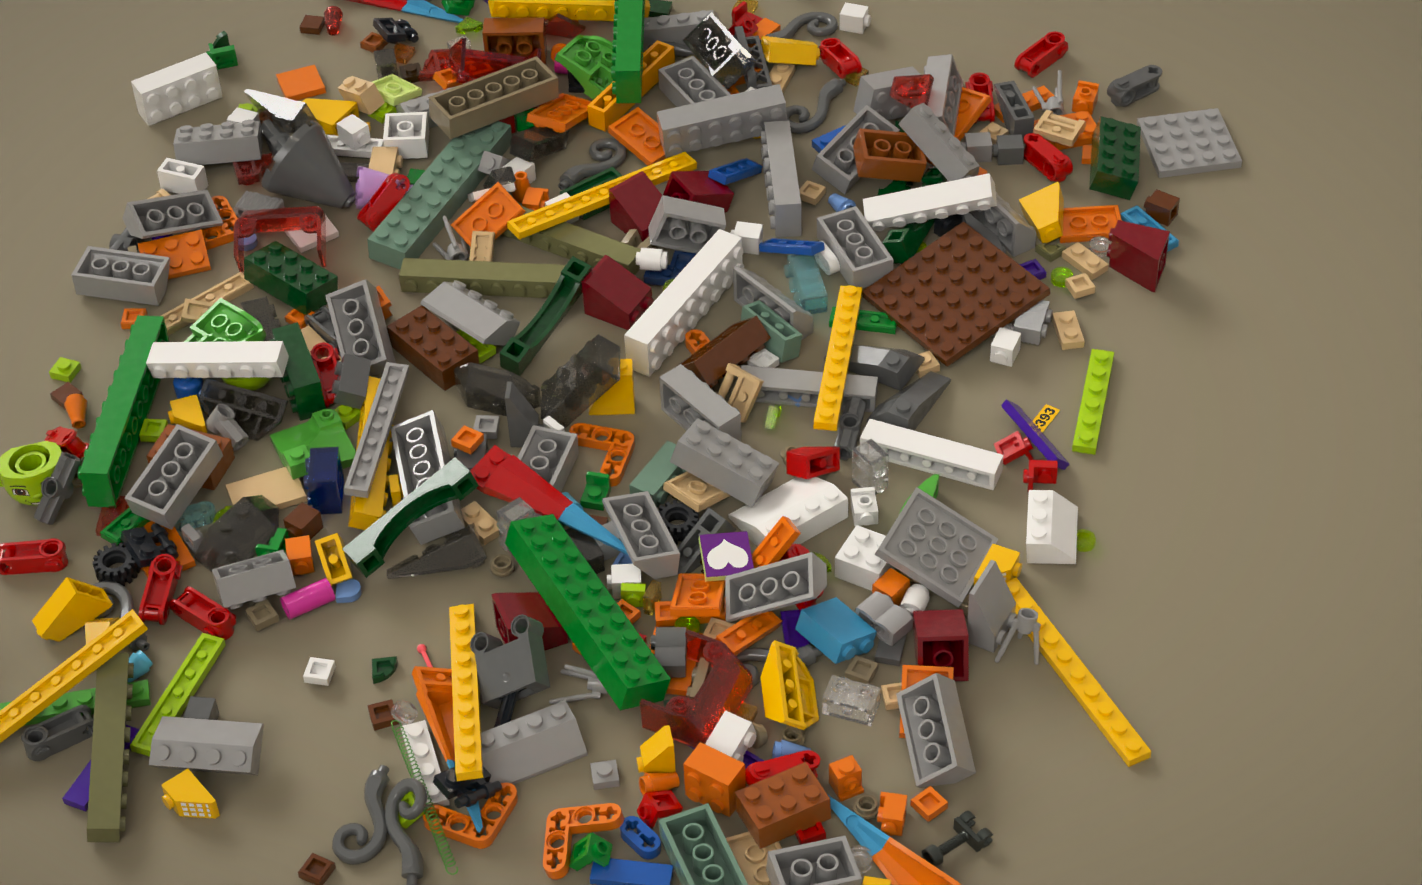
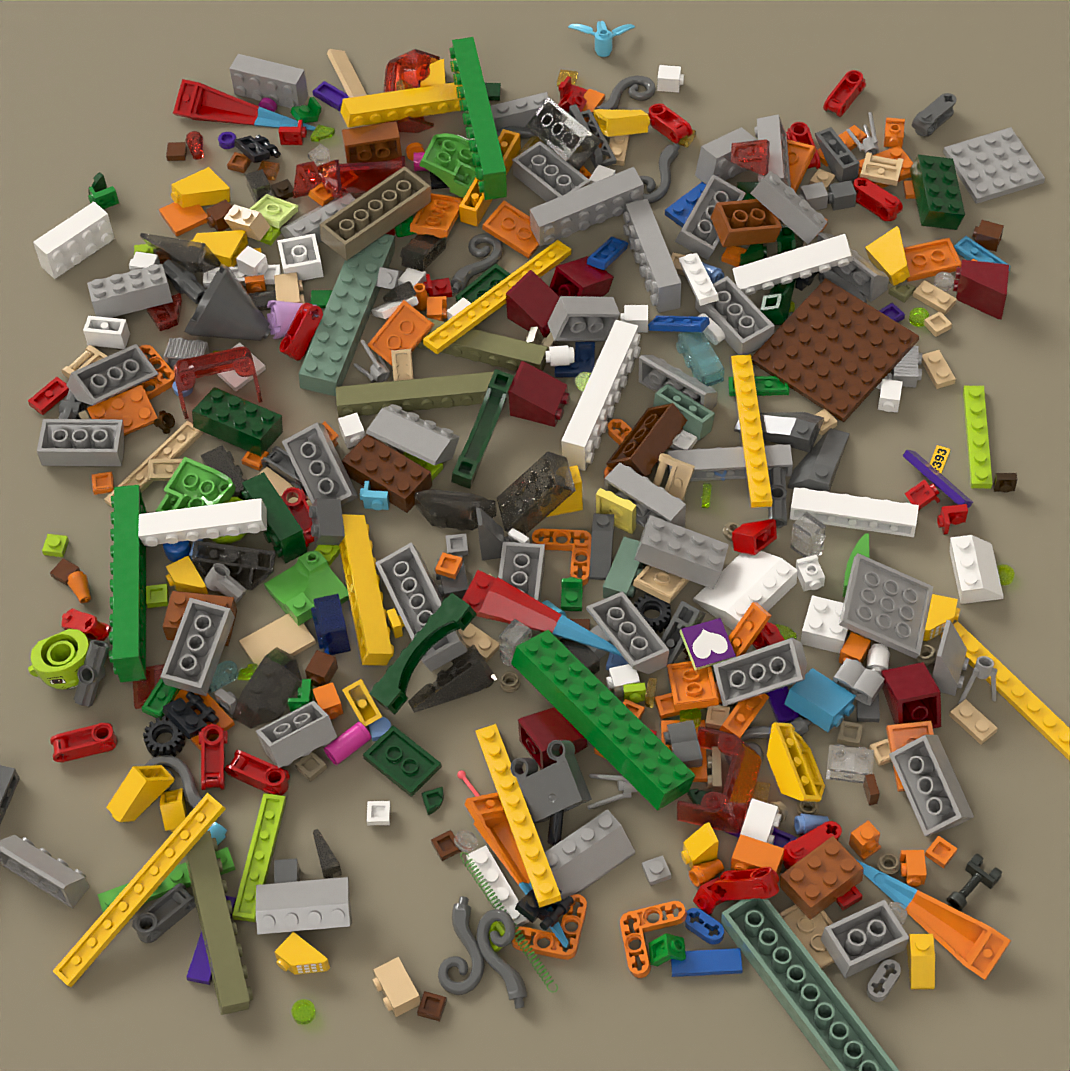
camera: 10 degrees left, 10 degrees up
light grey plate [344,362,409,498] -> none
none -> red plate [28,377,69,415]
none -> dark brown plate [154,410,175,434]
none -> yellow slope [171,167,230,208]
none -> reddish brown brick [206,199,232,232]
none -> dark purple tile [218,132,236,149]
none -> orange plate [245,275,267,295]
none -> red bracket [279,120,307,145]
none -> clear neon green tile [291,999,316,1025]
none -> clear smoke slope [313,829,342,879]
none -> white brick [338,413,365,448]
none -> medium azure bracket [360,481,390,510]
none -> dark green plate [363,725,442,797]
none -> tan brick [372,957,421,1017]
none -> red bracket [423,274,453,298]
none -> dark grey slope [589,513,614,580]
none -> light yellow plate [596,488,636,534]
none -> white plate [679,253,719,306]
none -> red piece [711,867,780,901]
none -> orange plate [721,246,747,267]
none -> reddish brown tile [863,774,880,805]
none -> tan plate [949,699,998,745]
none -> dark brown plate [993,473,1018,493]

